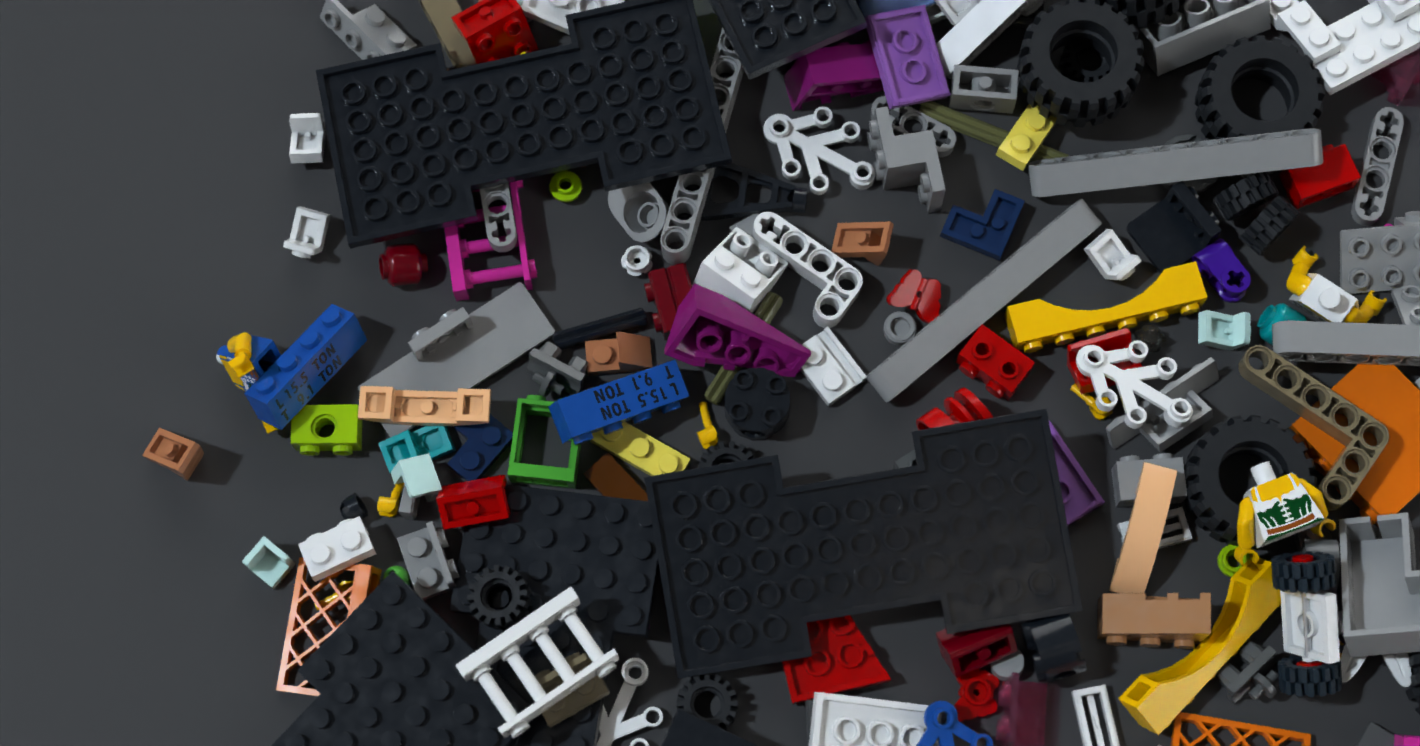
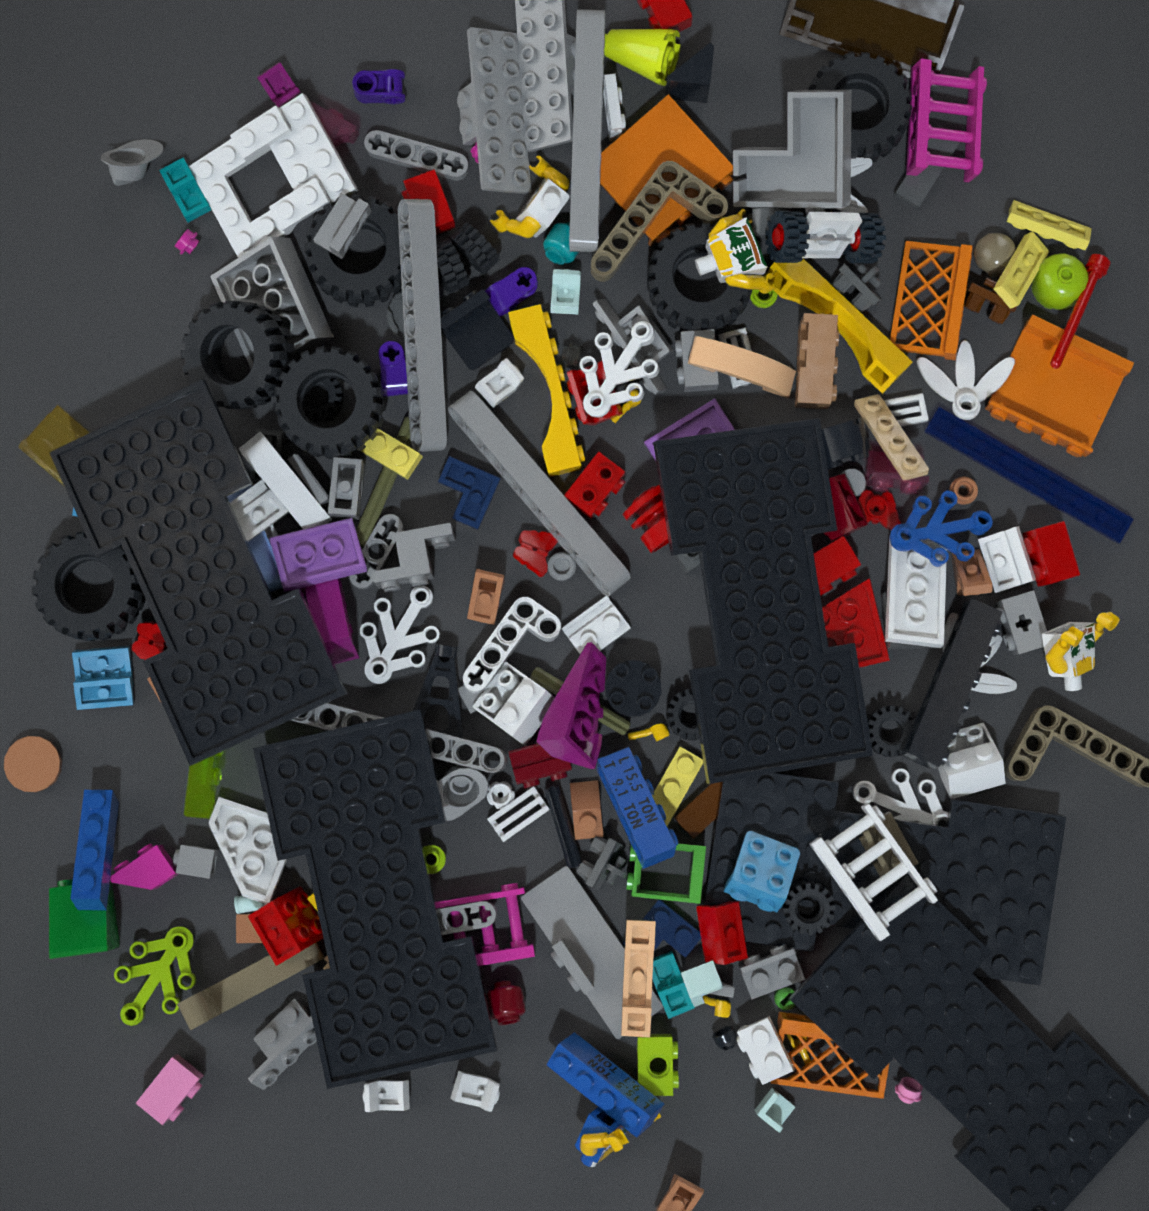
camera: 90 degrees left, 10 degrees up
none -> light grey tile [287,454,329,508]
none -> light grey panel [314,194,371,259]
none -> dark purple piece [379,341,408,397]
none -> white tile [487,786,550,842]
none -> dark azure bracket [723,831,800,912]
none -> red brick [814,536,861,596]
none -> tan bracket [854,394,929,480]
none -> bright pink plate [895,1077,923,1104]

